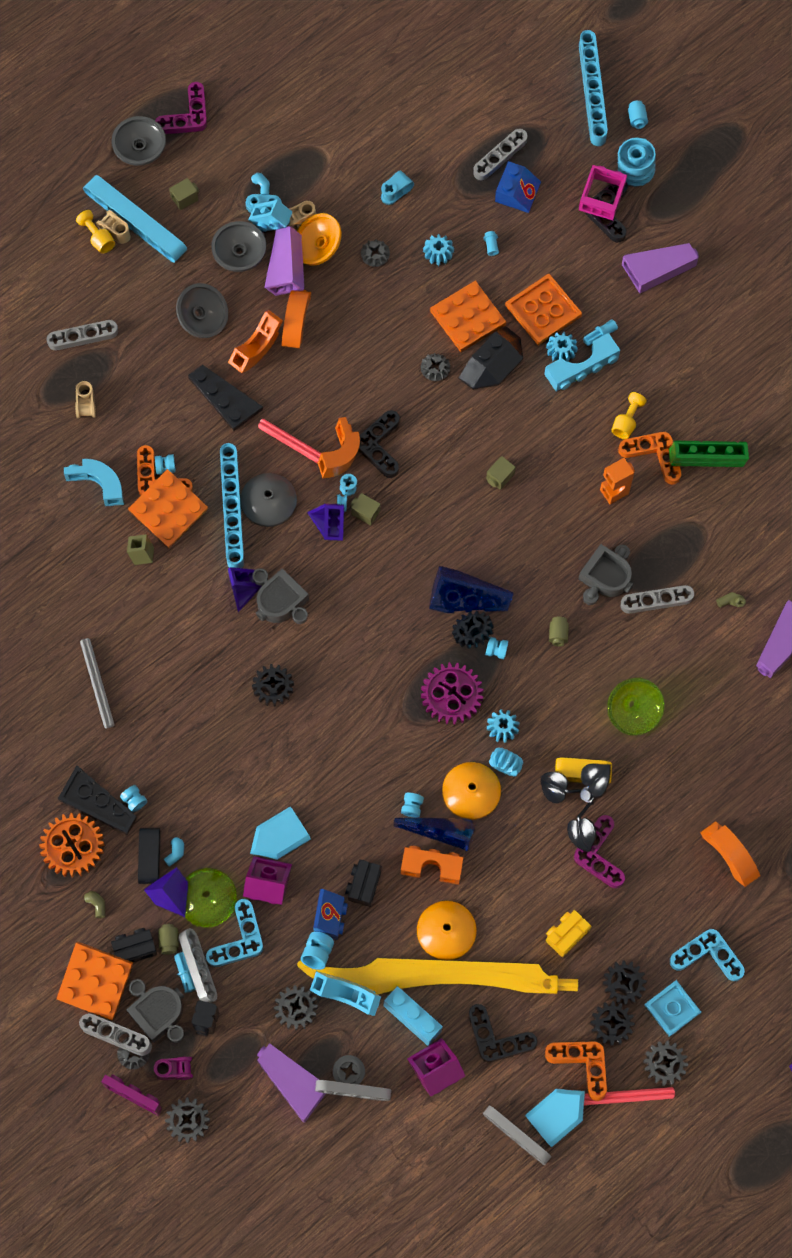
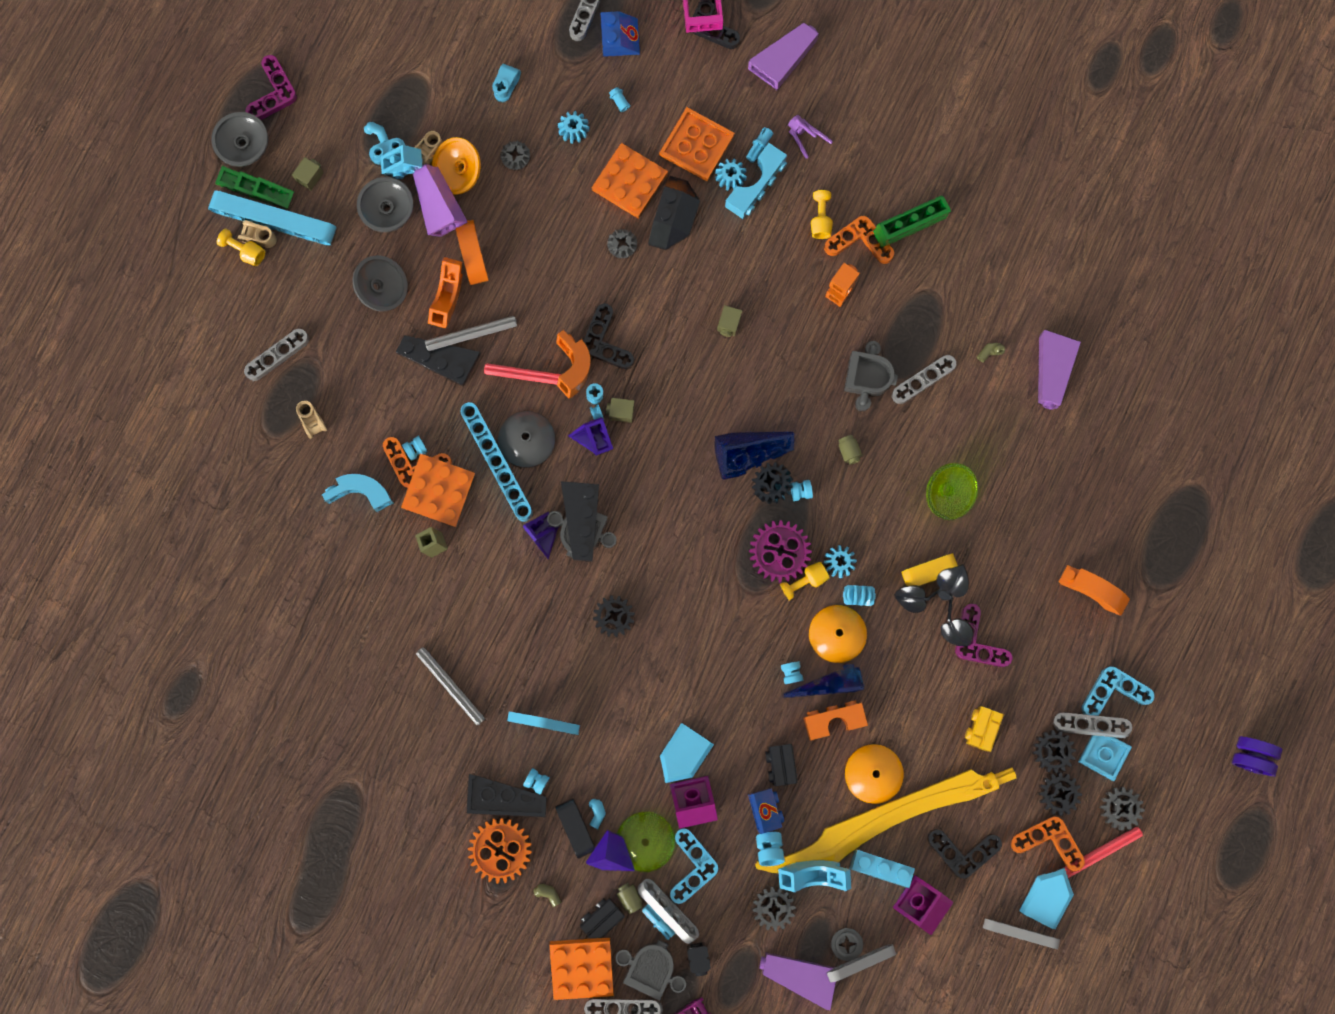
camera: 25 degrees left, 10 degrees up
none -> green slope [215,166,294,209]
none -> light grey axle [425,316,517,351]
none -> medium azure beam [507,711,580,735]
none -> black wing [561,481,599,562]
none -> yellow piece [780,562,830,601]
none -> medium lavender plant [788,115,833,159]
none -> light grey beam [1053,713,1132,738]

